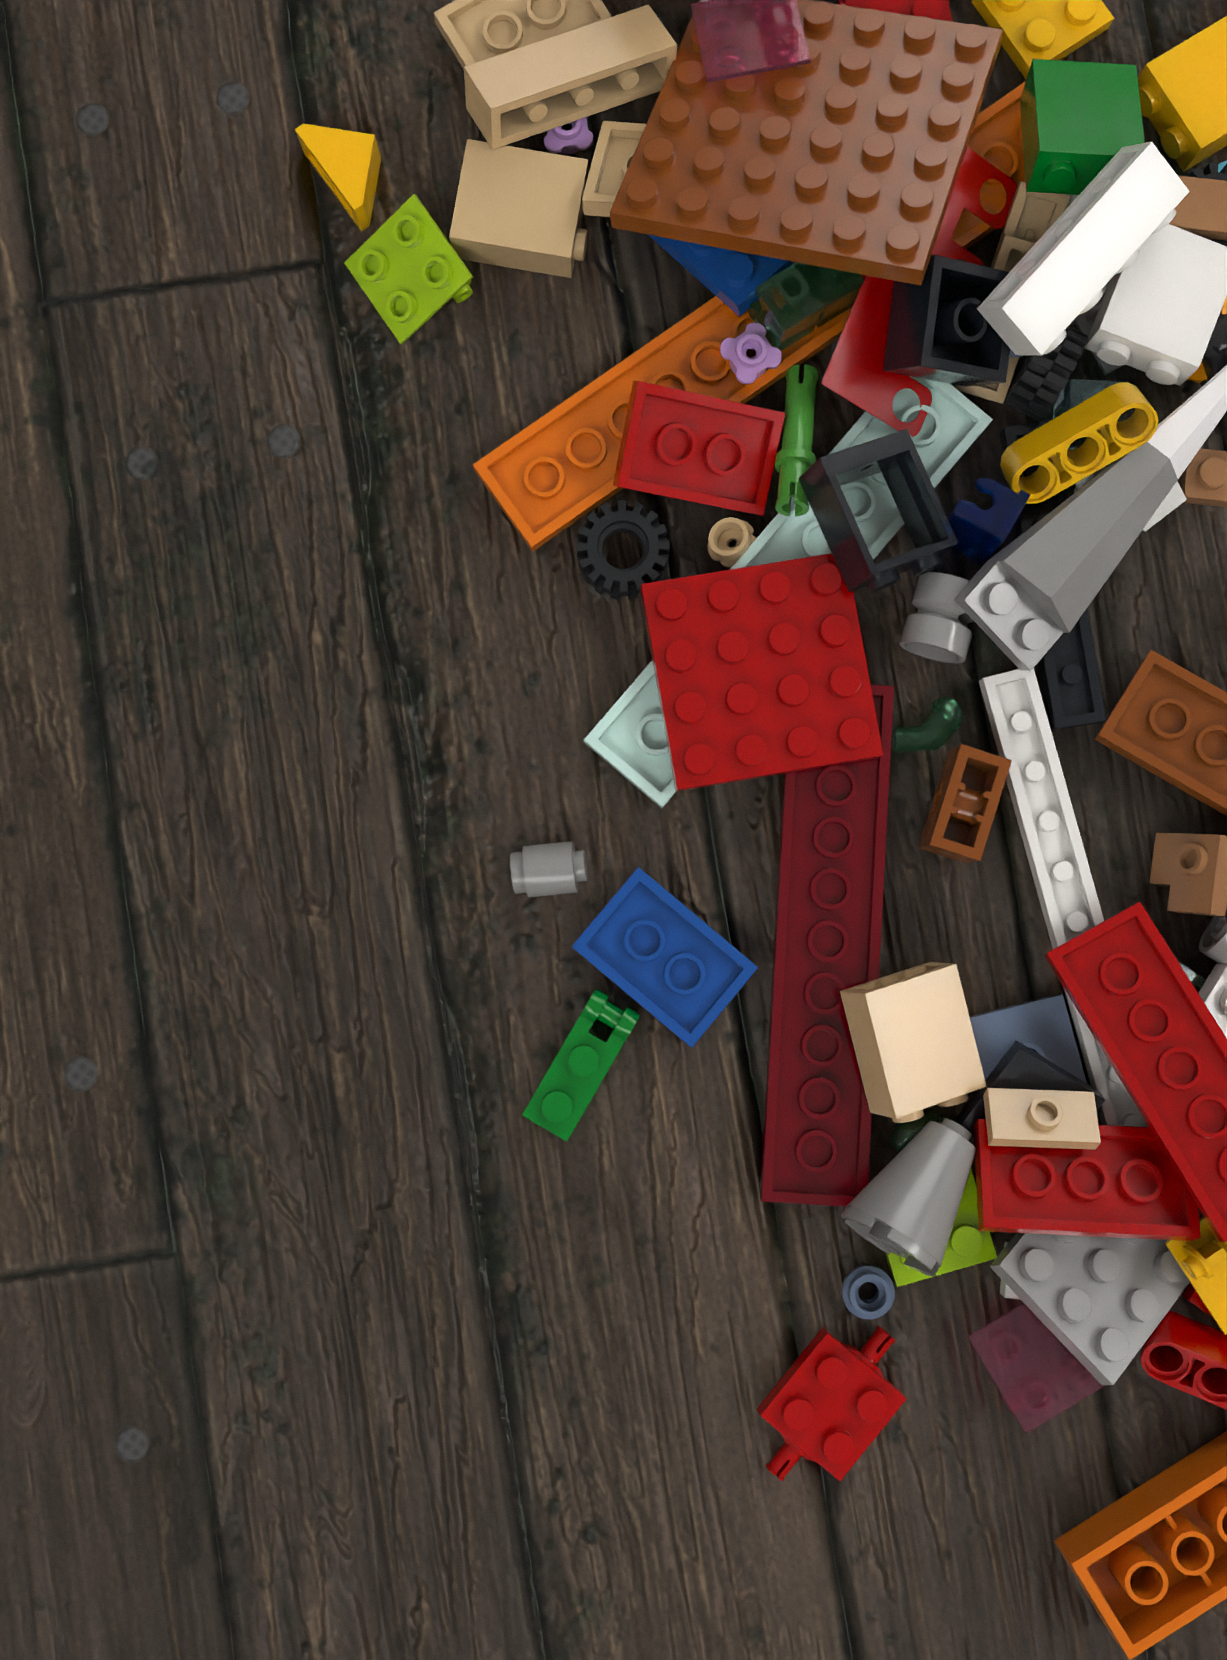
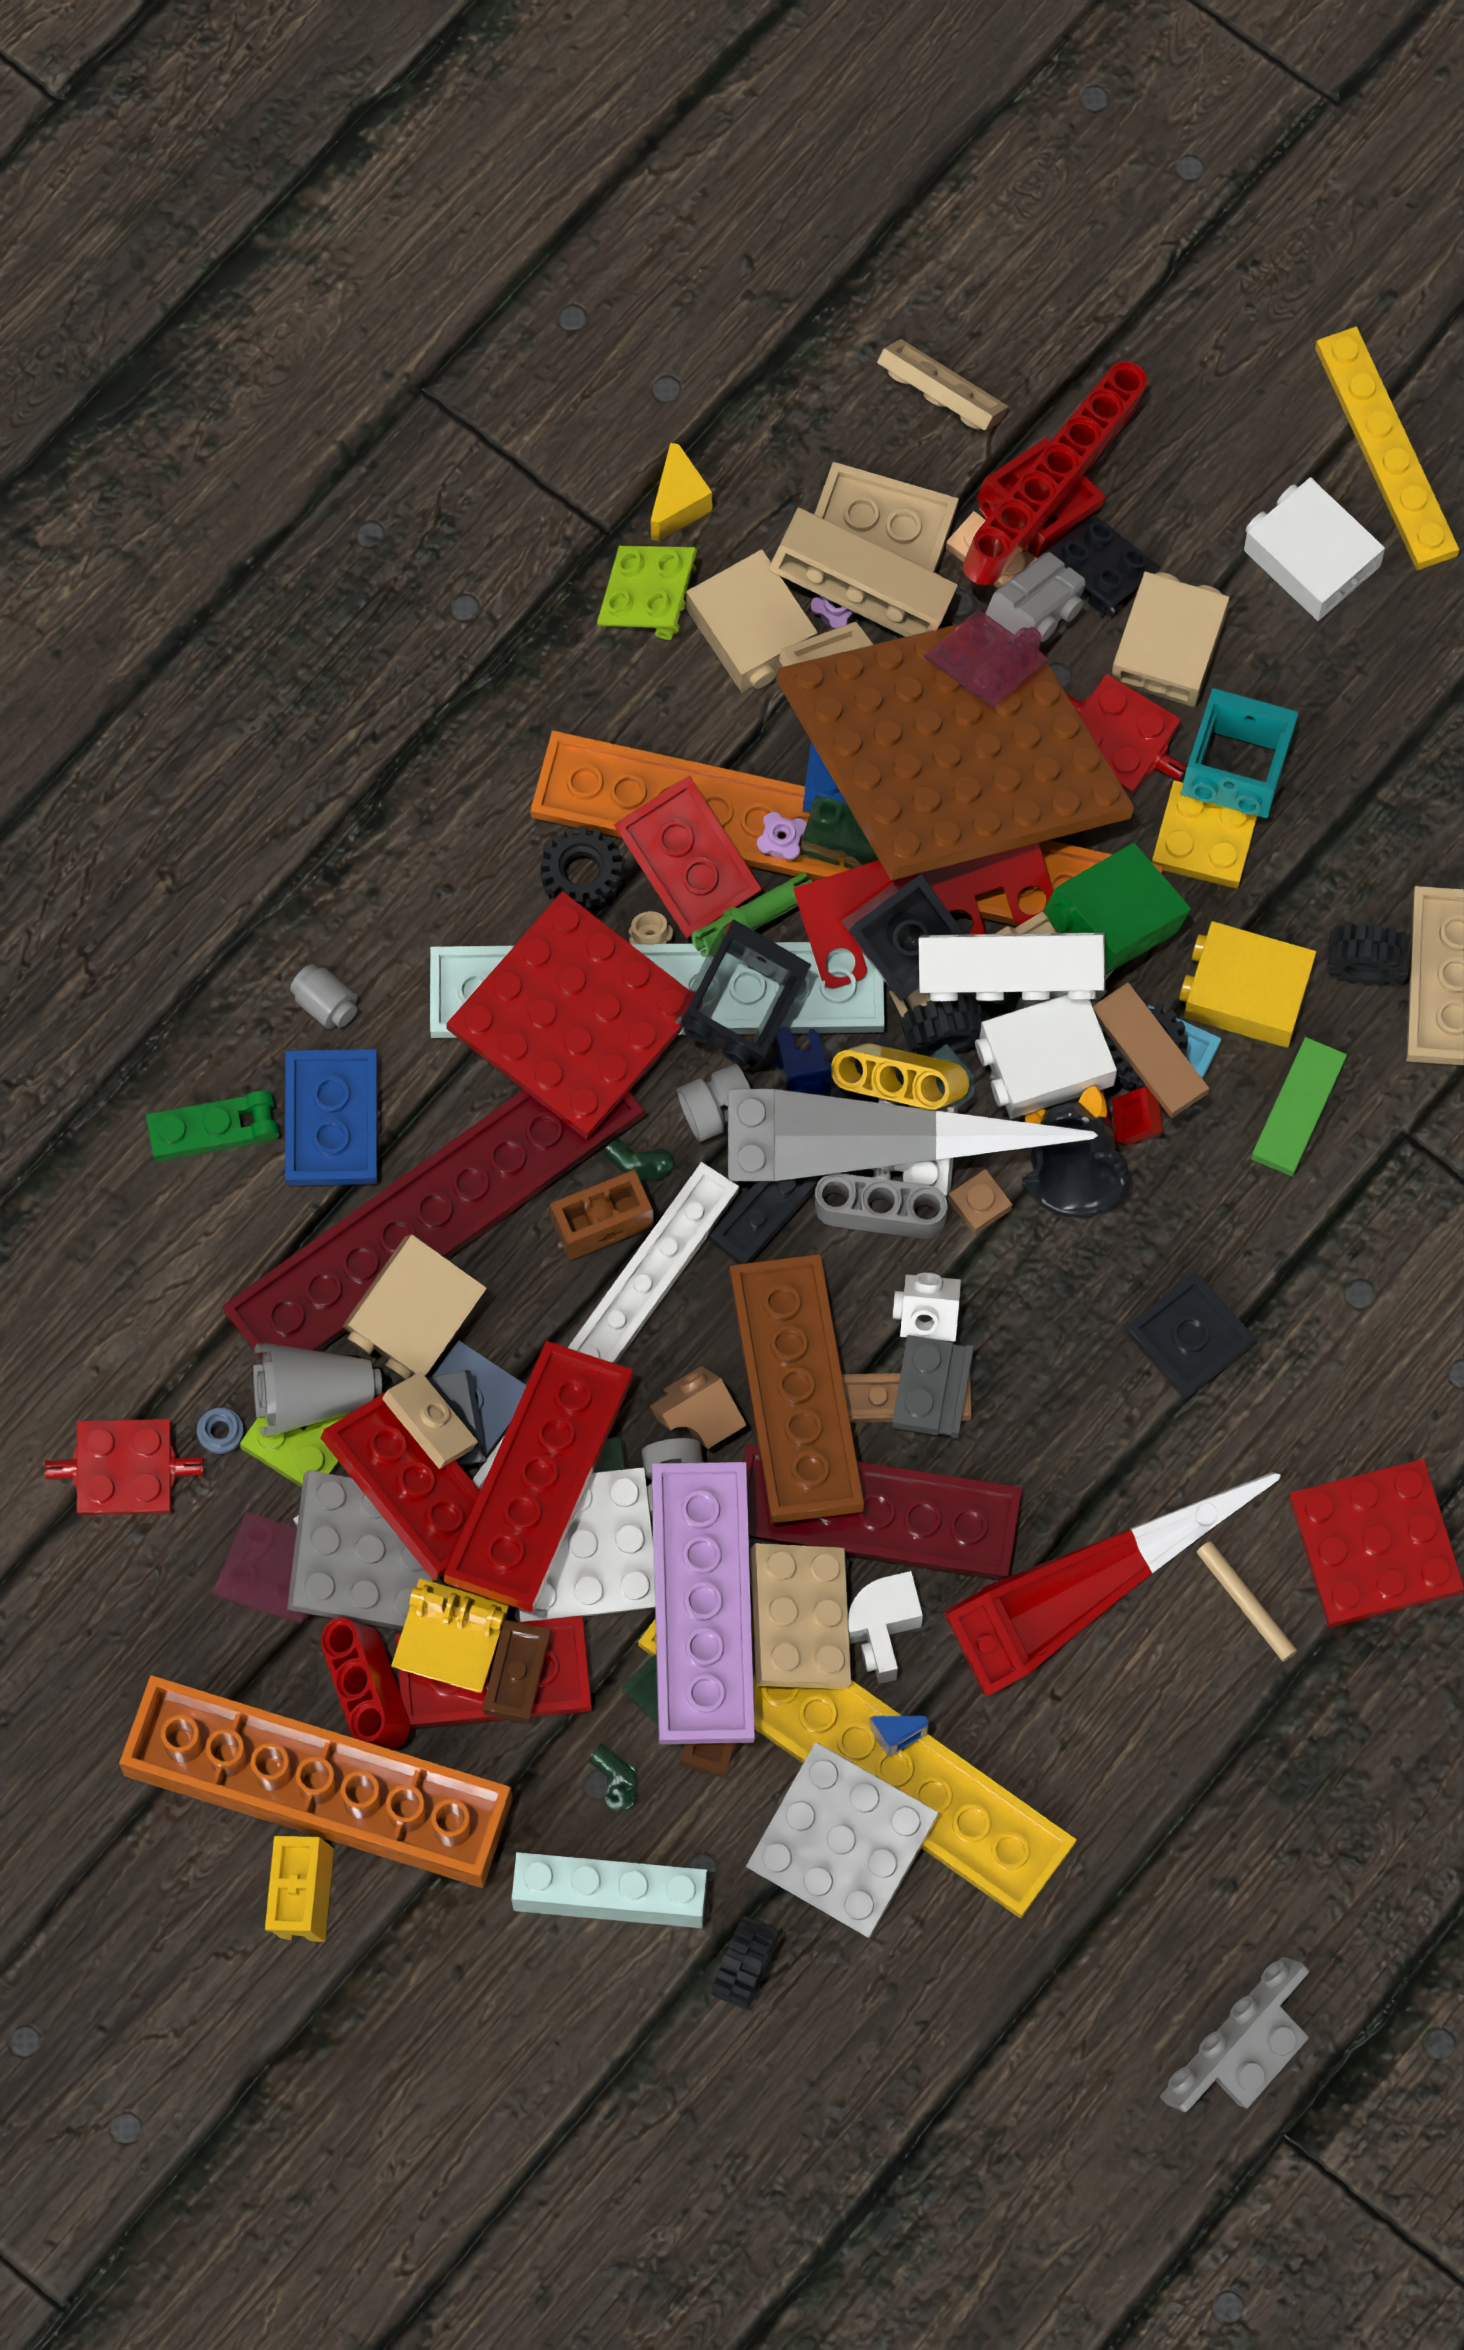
camera: 55 degrees right, 15 degrees down
none -> light grey beam [815,1173,947,1239]

